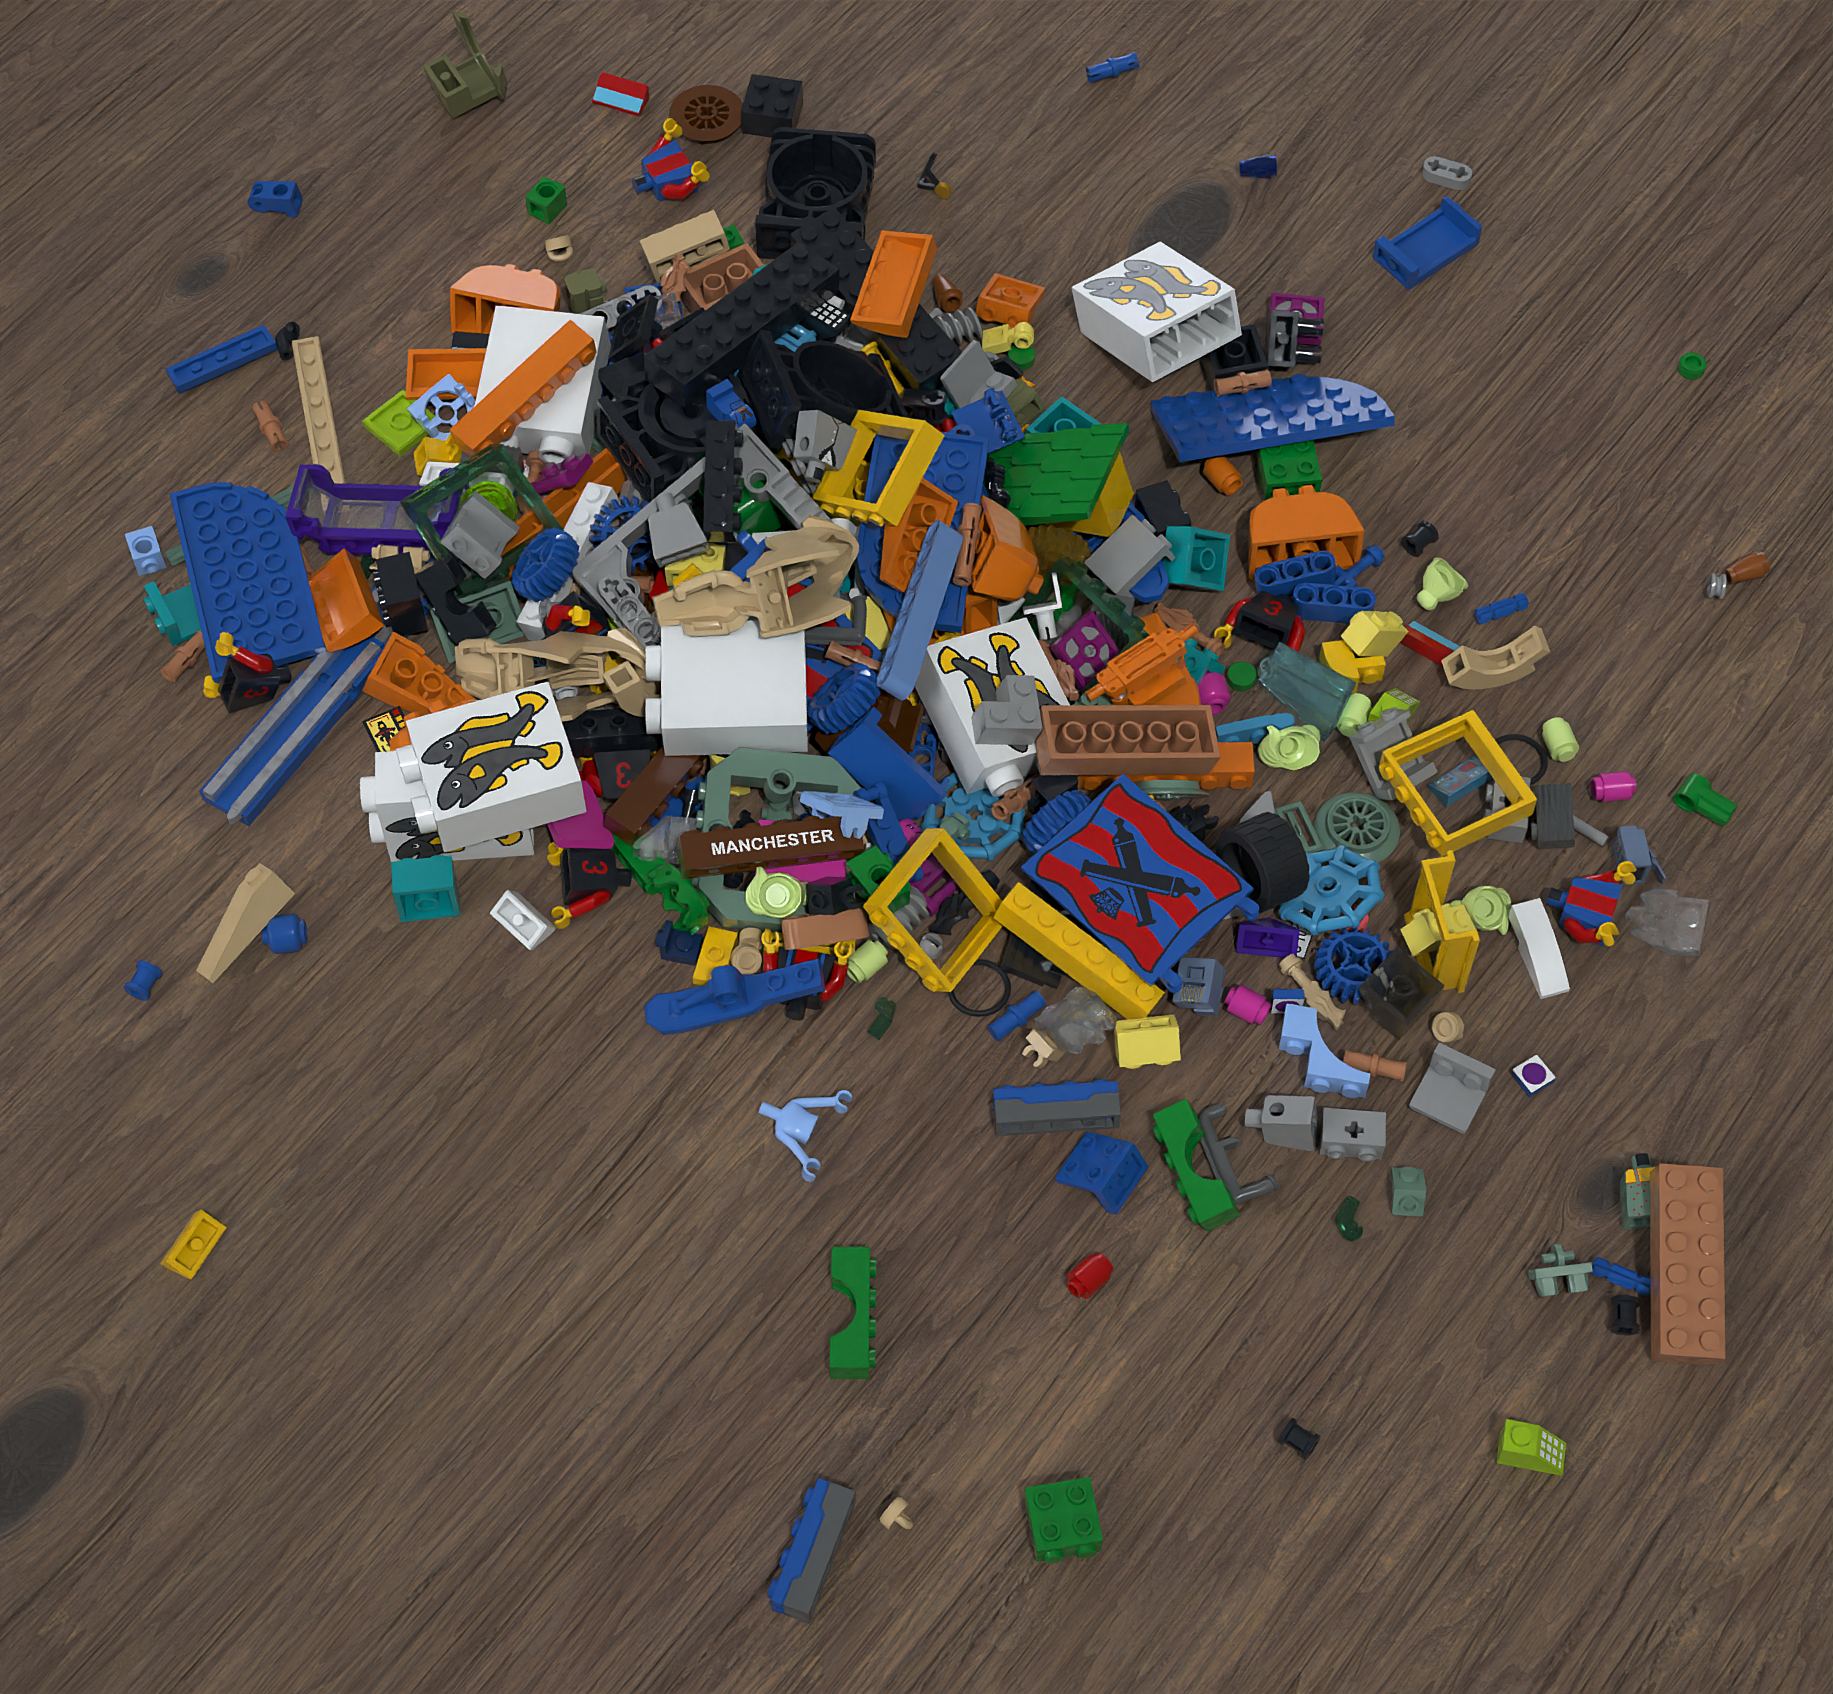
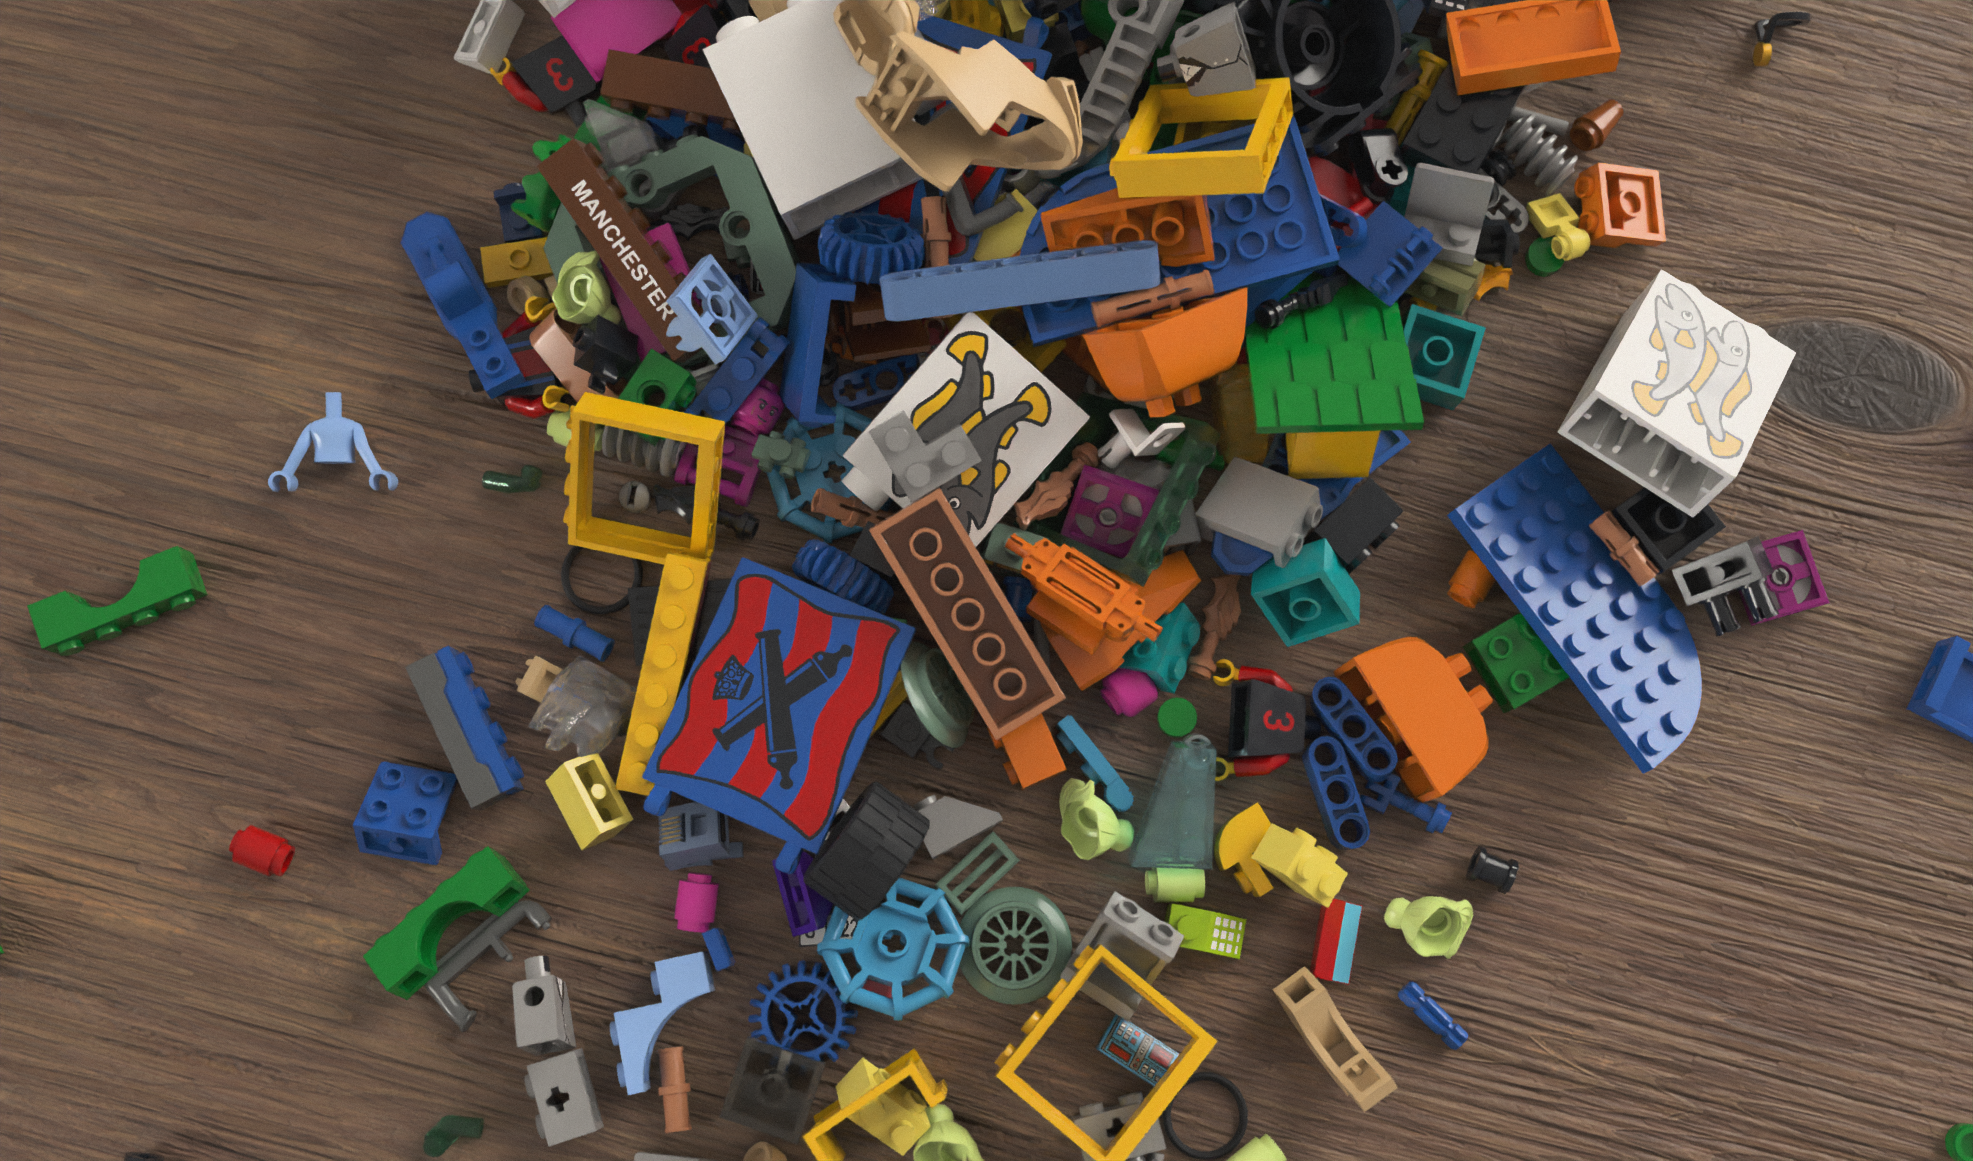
camera: 65 degrees right, 20 degrees up
tan piece [1279,954,1346,1031] -> none

